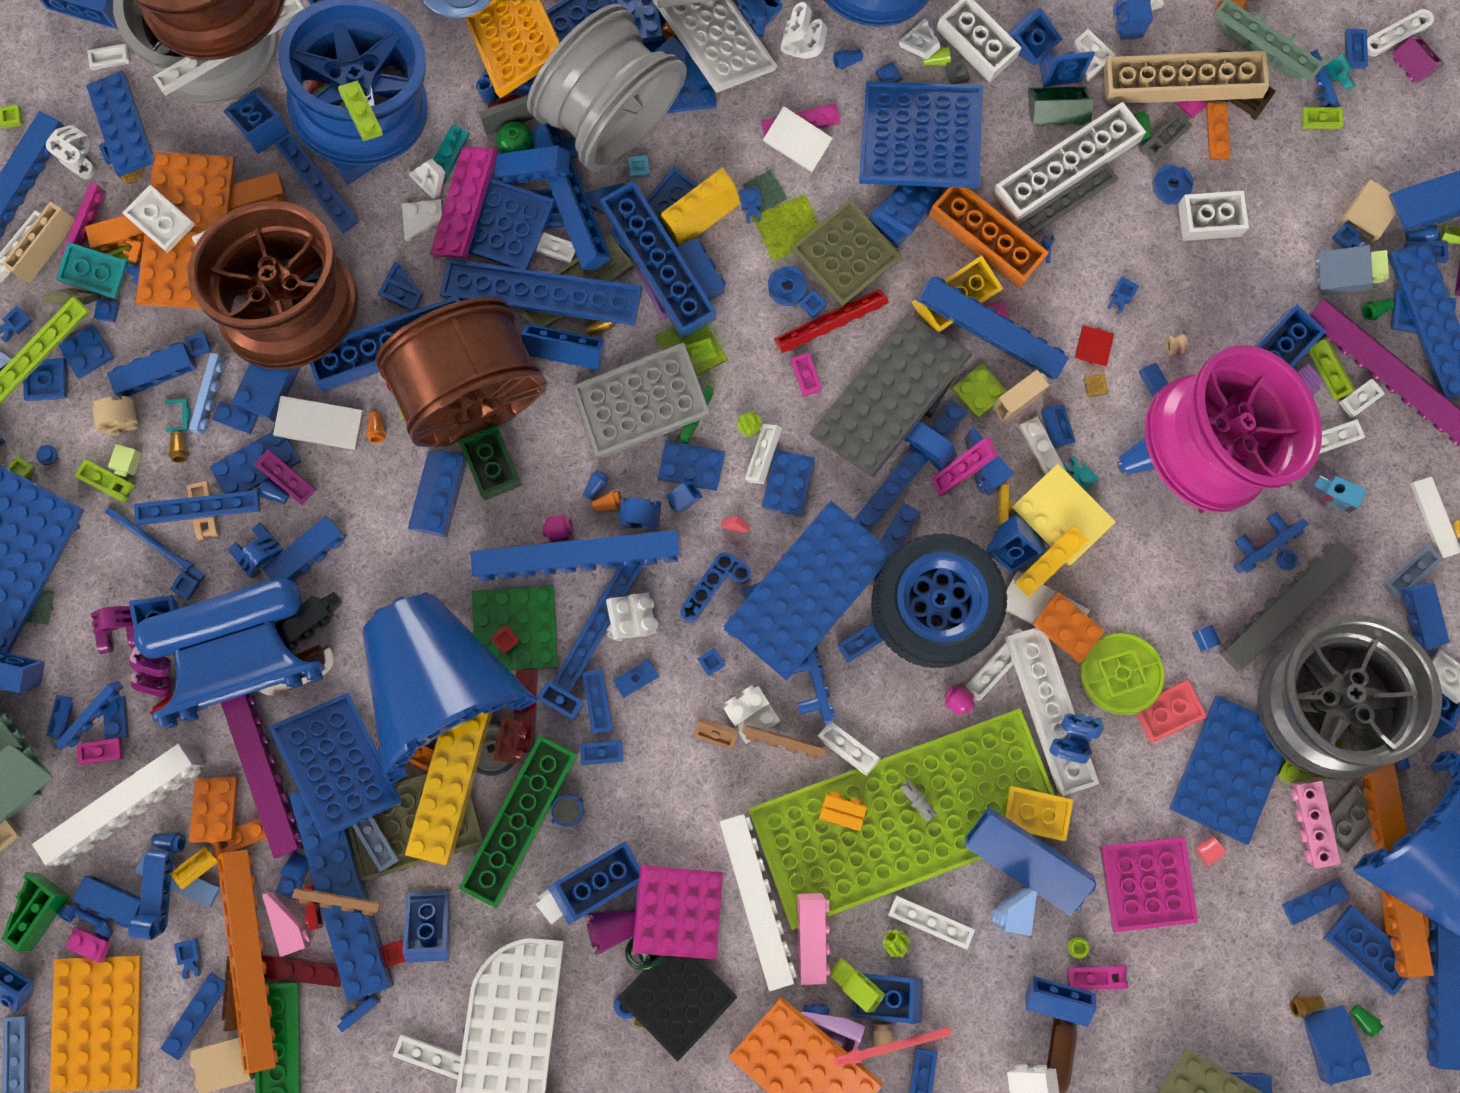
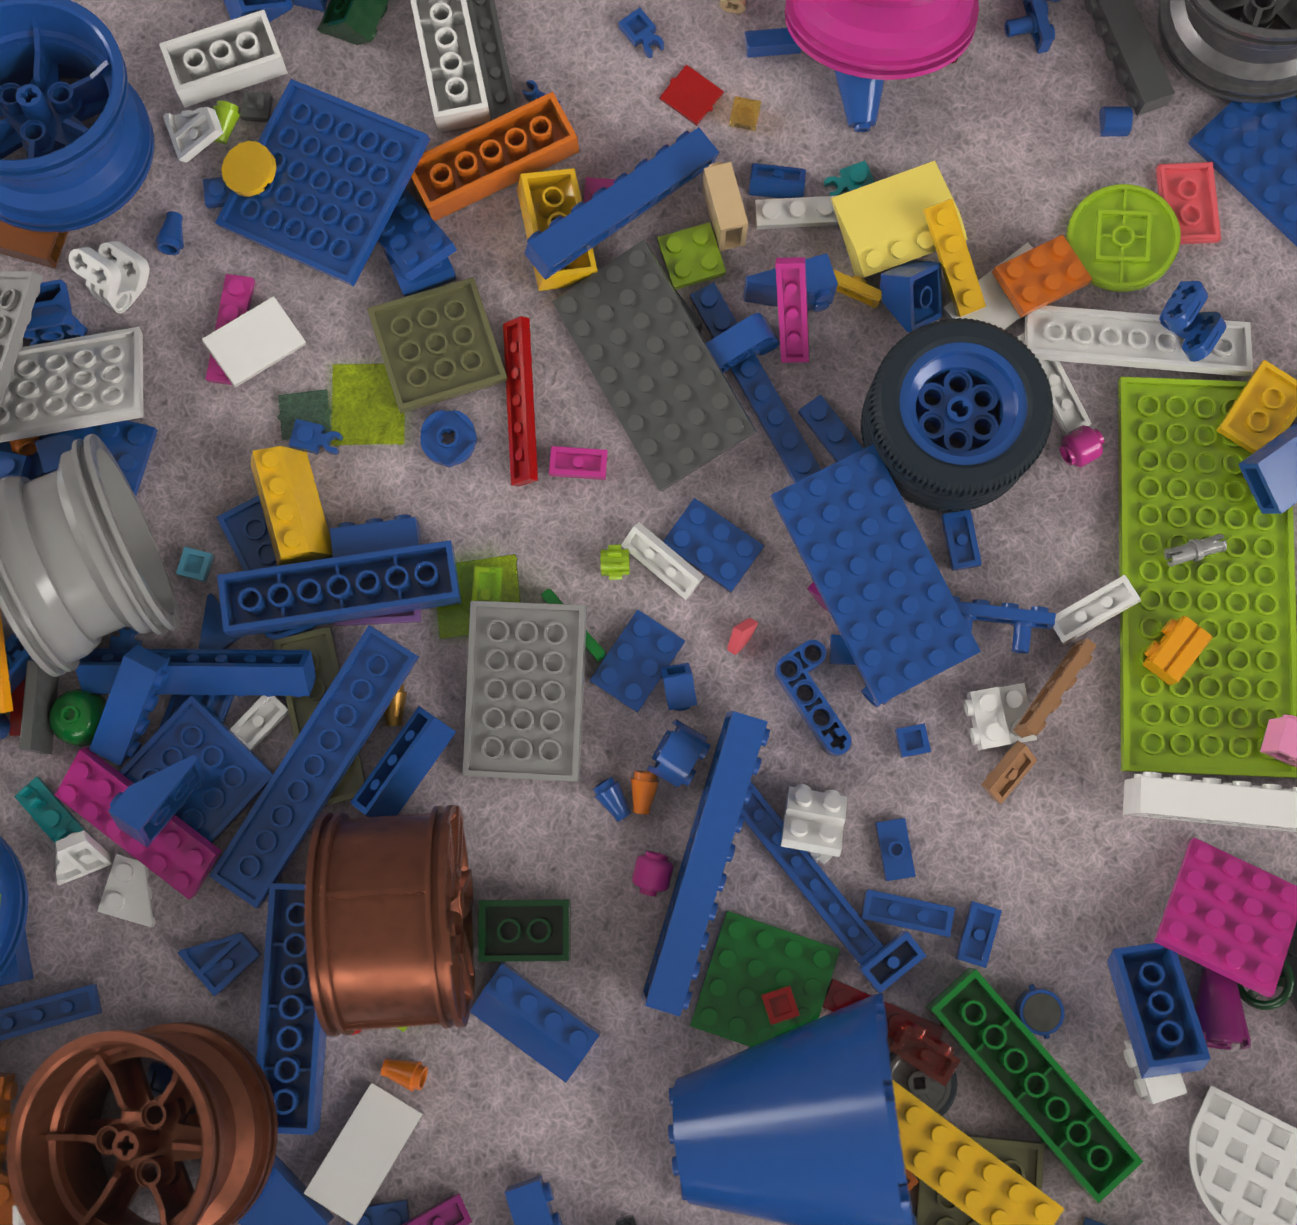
camera: 65 degrees left, 0 degrees up
blue plate [799,290,827,319] -> none
none -> blue slope [108,755,205,848]
none -> yellow tile [221,141,277,197]

